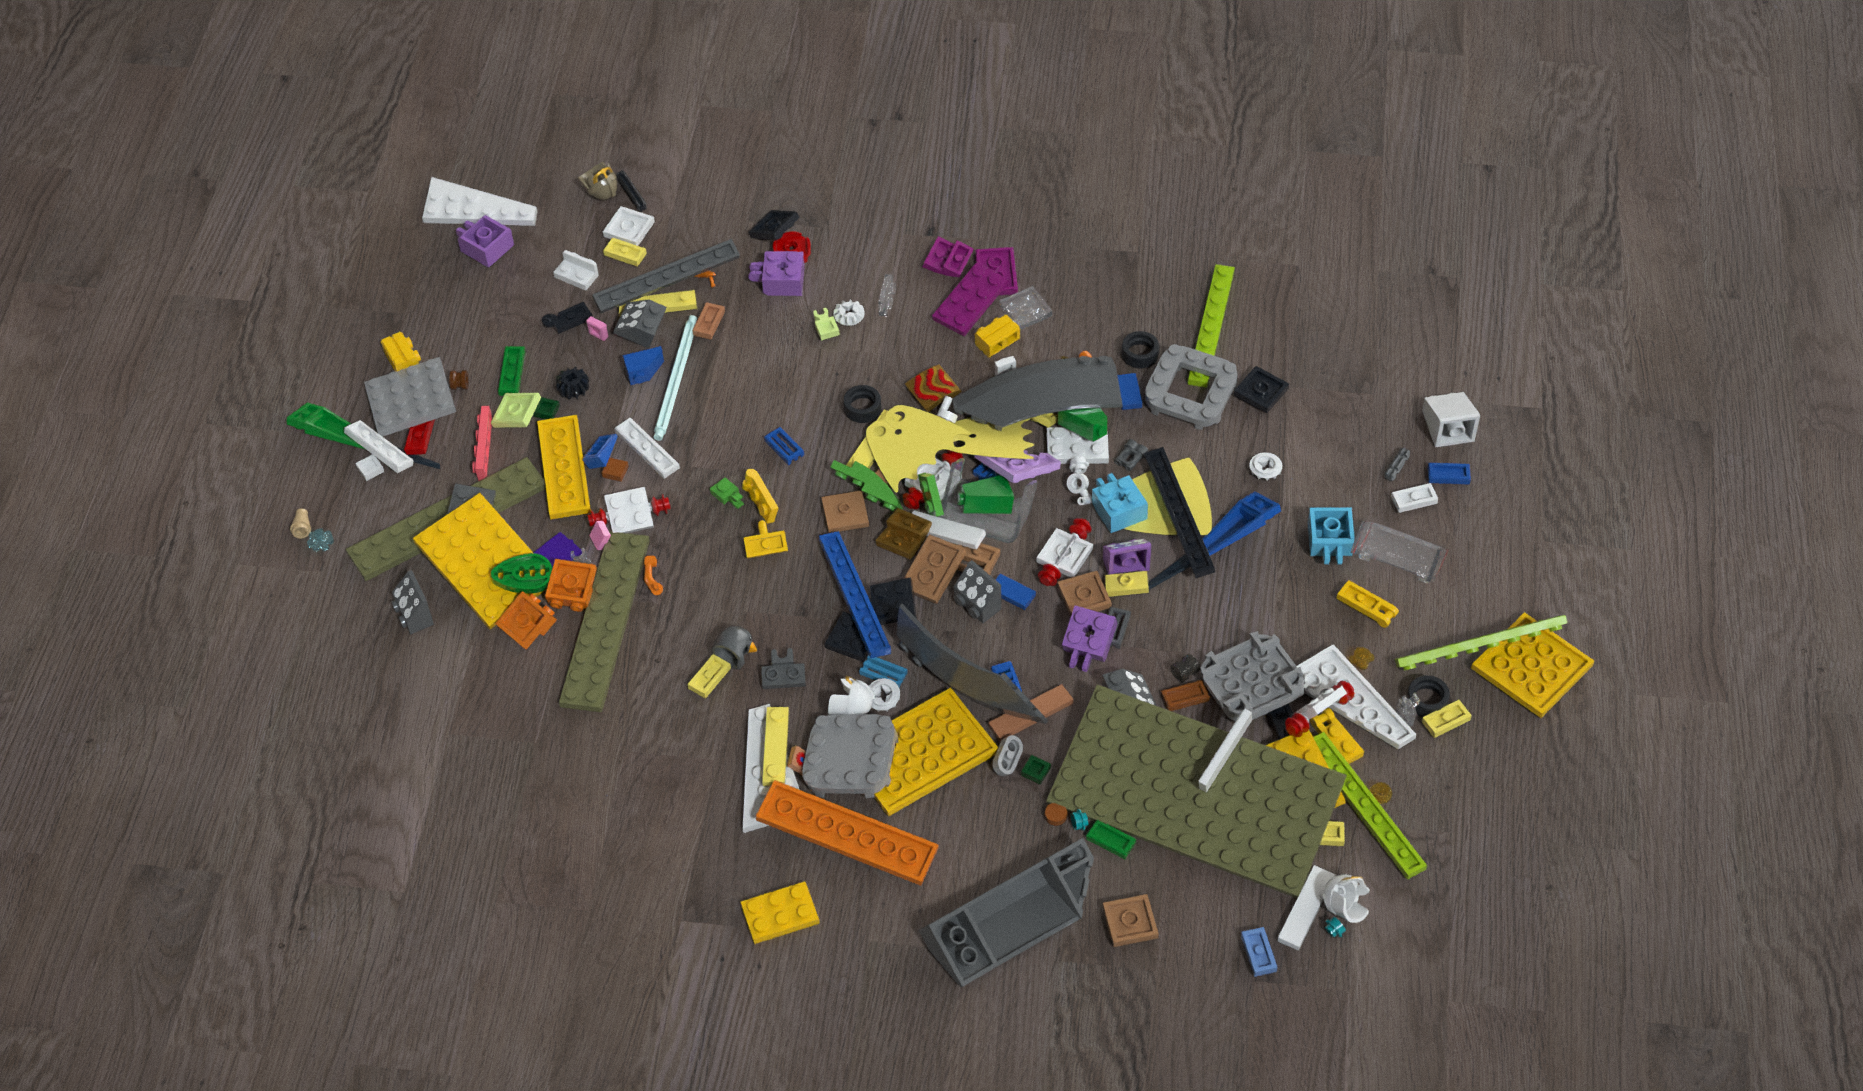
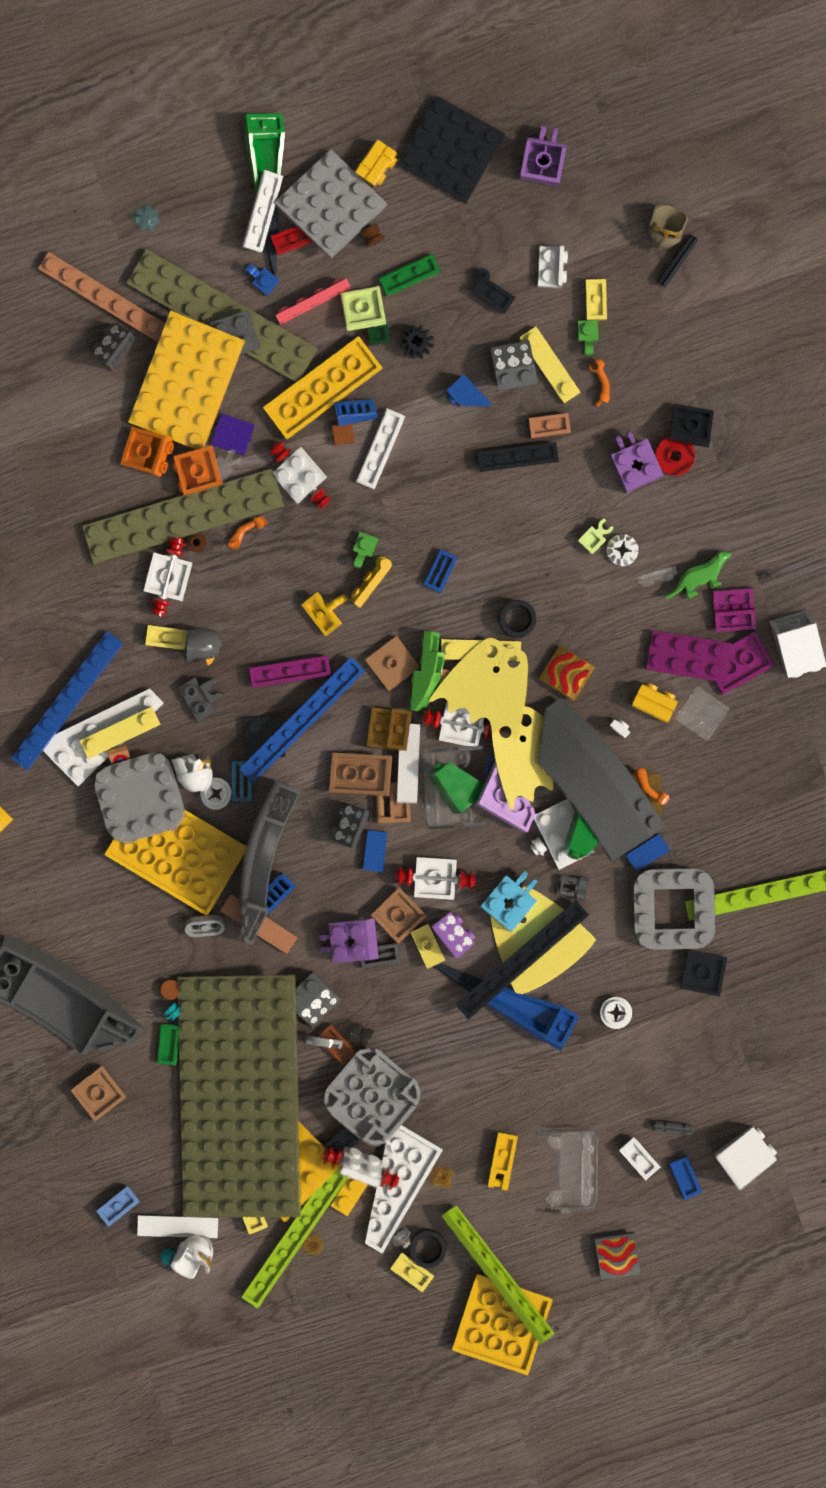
camera: 65 degrees right, 35 degrees up
tan cone [290,509,311,539] -> none
white plate [356,454,384,481] -> none
white wing [422,177,537,226] -> none
green piece [491,553,552,594] -> none
bright pink tile [587,316,608,341] -> none
bright pink tile [589,521,611,550] -> none
dark grey plate [592,239,740,314] -> none
white plate [603,206,655,246] -> none
light aqua piece [654,315,697,441] -> none
orange plate [756,780,939,886] -> none
black plate [870,577,917,625] -> none
bright green plate [918,472,944,517] -> none
white plate [936,396,958,424] -> none
dark green plate [1021,755,1051,785] -> none
white plate [1067,473,1092,505] -> none
black tyre [1121,331,1159,369] -> none
white tile [1199,709,1252,793] -> none
medium azure hinge [1307,507,1354,564] -> none
none -> blue plate [11,631,124,771]
none -> nougat plate [38,252,165,343]
none -> white plate [144,537,193,617]
none -> reddish brown plate [187,533,207,553]
none -> blue plate [245,263,280,296]
none -> magenta plate [249,655,331,688]
none -> light grey tile [303,1035,343,1049]
none -> black plate [397,95,505,204]
none -> black plate [477,442,559,473]
none -> bright green plate [578,320,599,356]
none -> slope [594,1231,640,1280]
none -> bright green animal [664,551,731,599]
none -> white slope [769,610,826,678]

